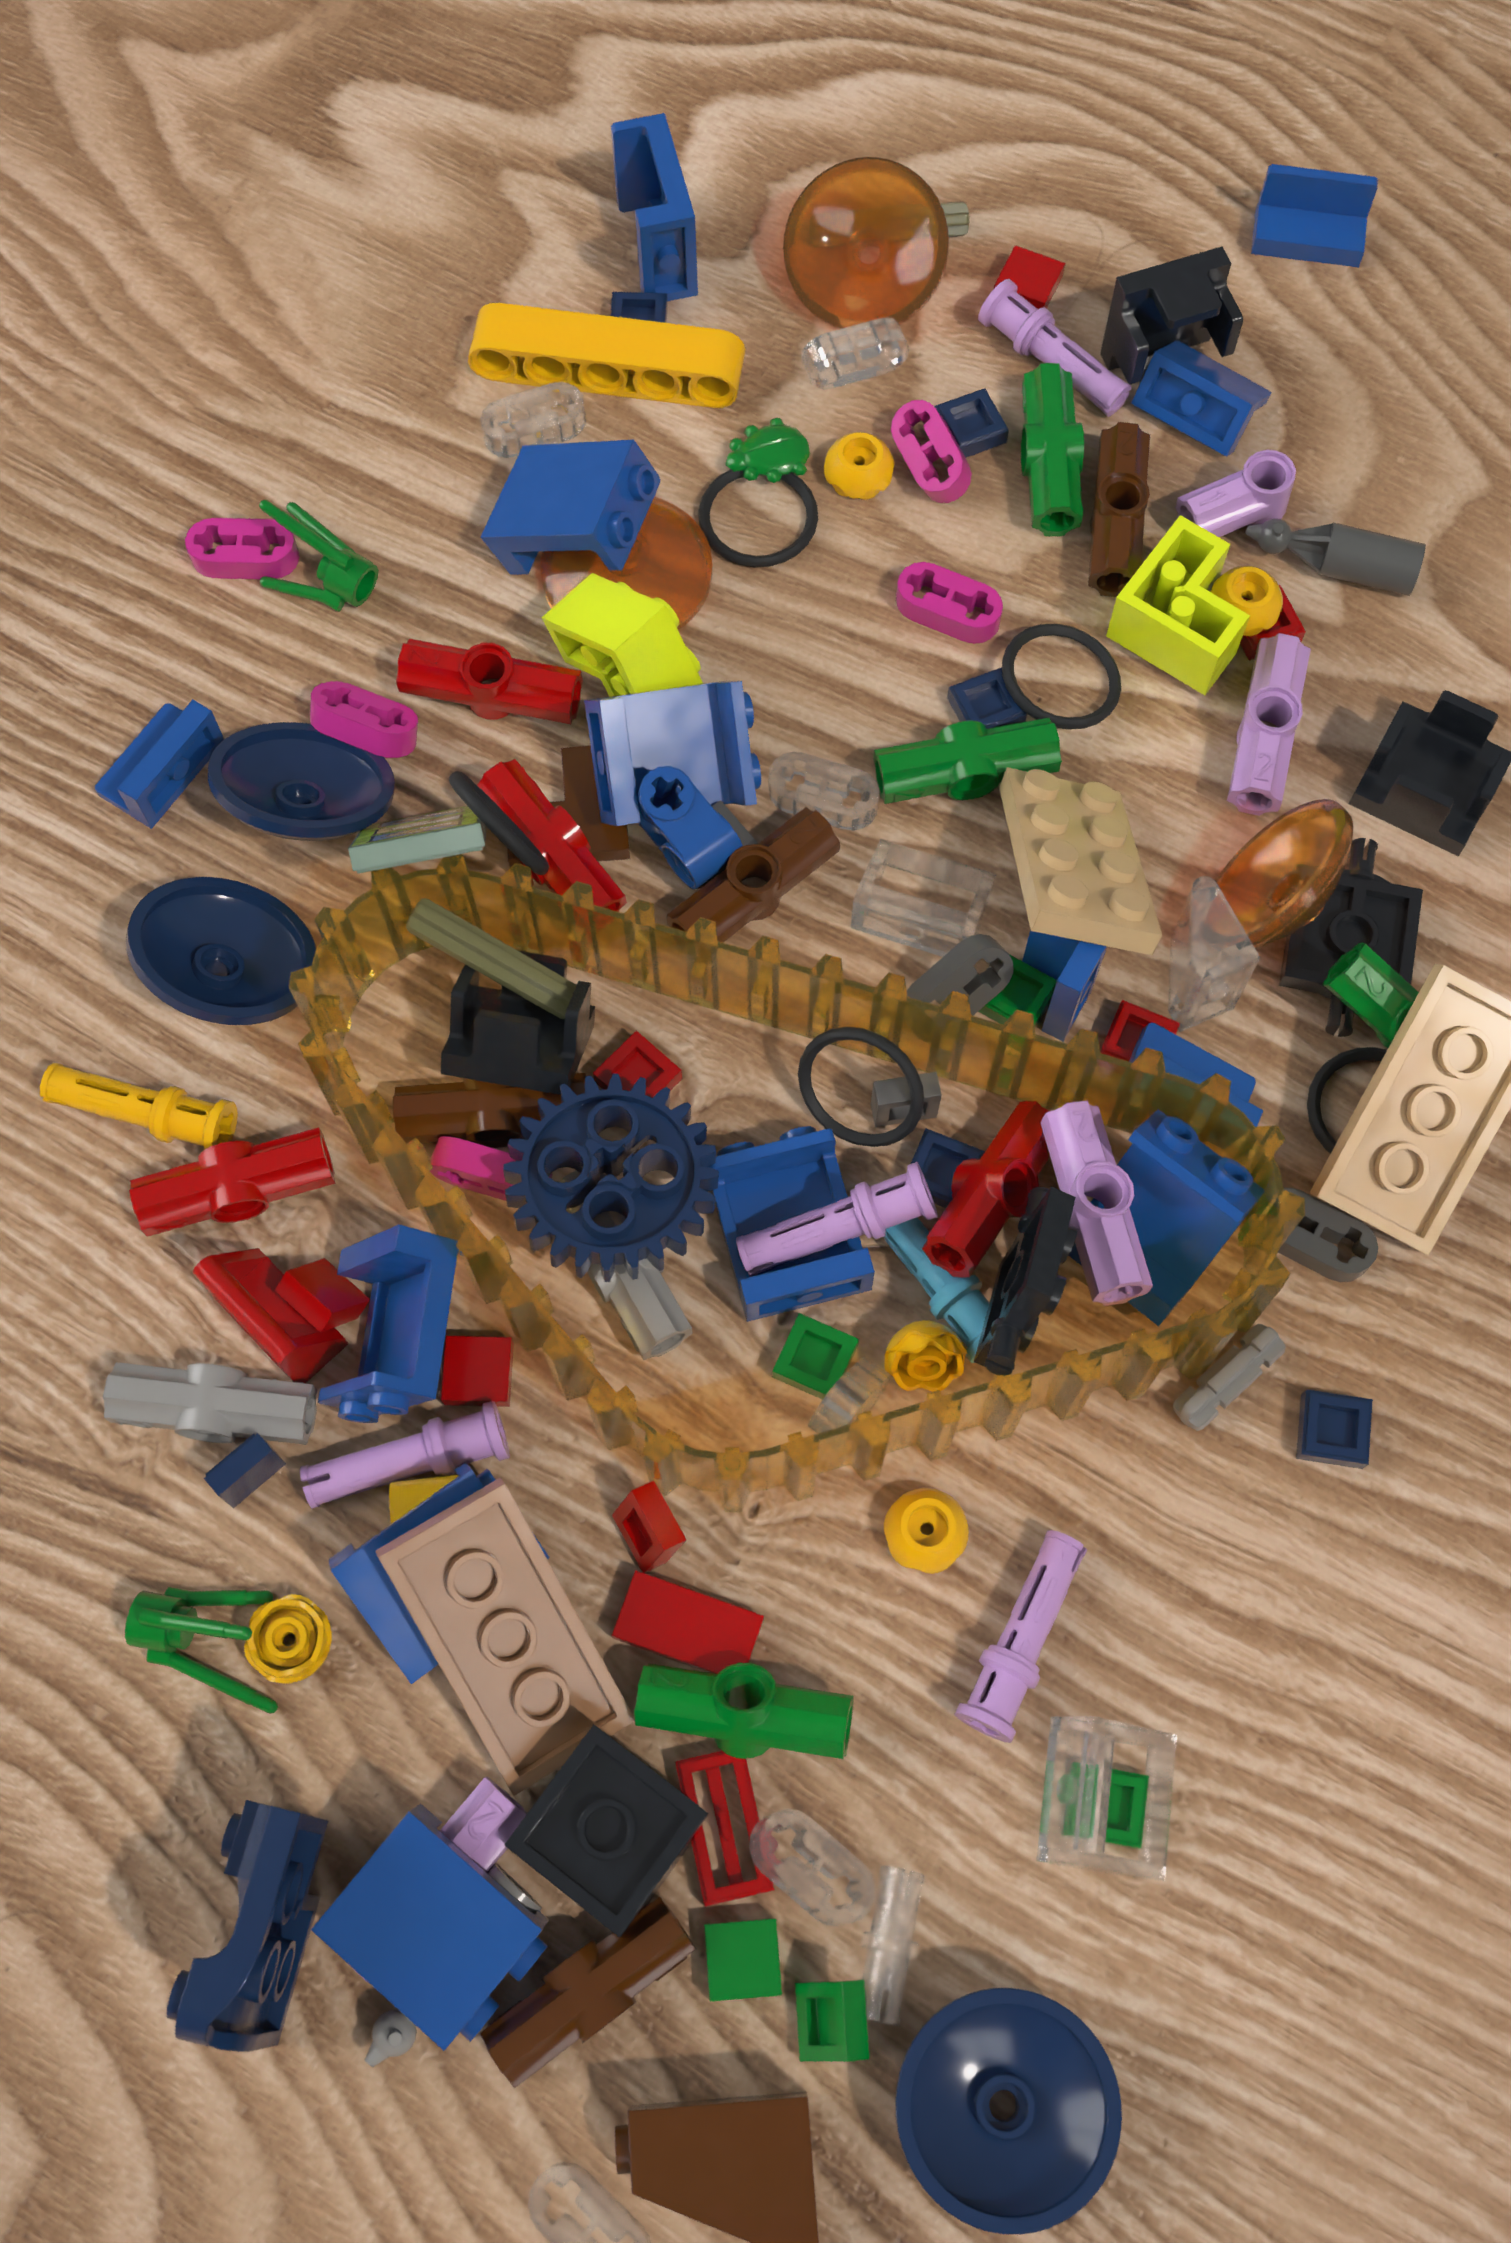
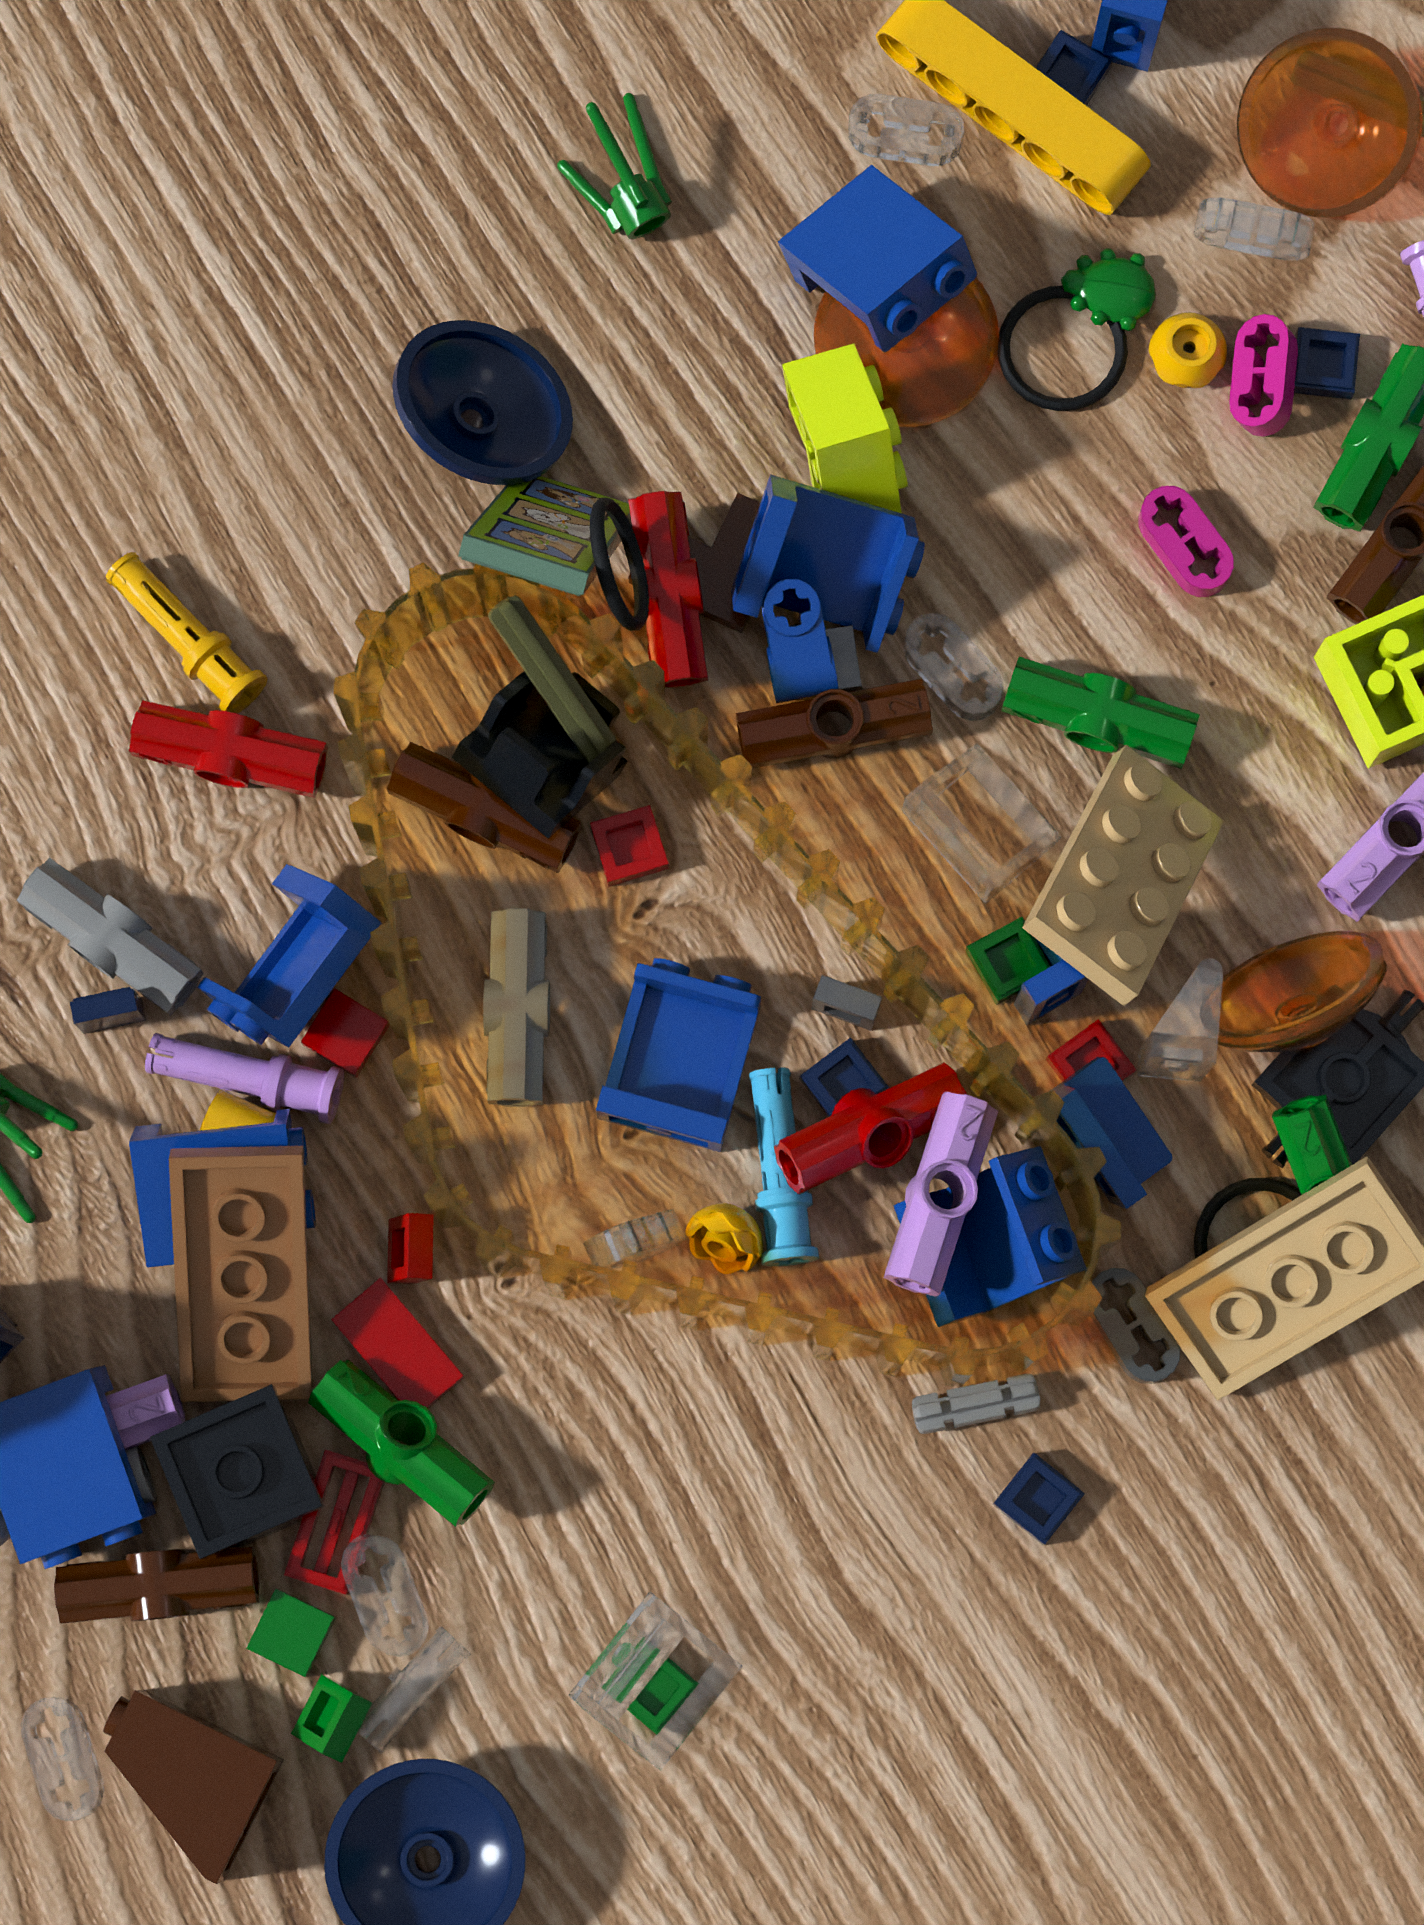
camera: 30 degrees right, 10 degrees up
blue panel [95,699,224,829] -> none
dark blue dish [126,877,318,1025] -> none
dark pink beam [185,518,299,579] -> none
red tile [193,1248,349,1383] -> none
yellow plate [244,1594,332,1684] -> none
red tile [274,1258,370,1333] -> none
dark pink beam [310,681,418,758] -> none
red piece [396,638,583,724] -> none
dark pink beam [427,1136,553,1201] -> none
dark blue gear [503,1074,719,1282] -> none
lavender pin [736,1162,938,1277] -> none
green tile [772,1313,859,1404] -> none
black tyre [798,1027,925,1147] -> none
yellow plate [884,1488,969,1574] -> none
dark grey beam [902,934,1013,1040] -> none
dark blue tile [947,667,1027,729] -> none
lavender pin [954,1530,1087,1743] -> none
black plate [974,1186,1078,1376] -> none
black tyre [1002,624,1121,730] -> none

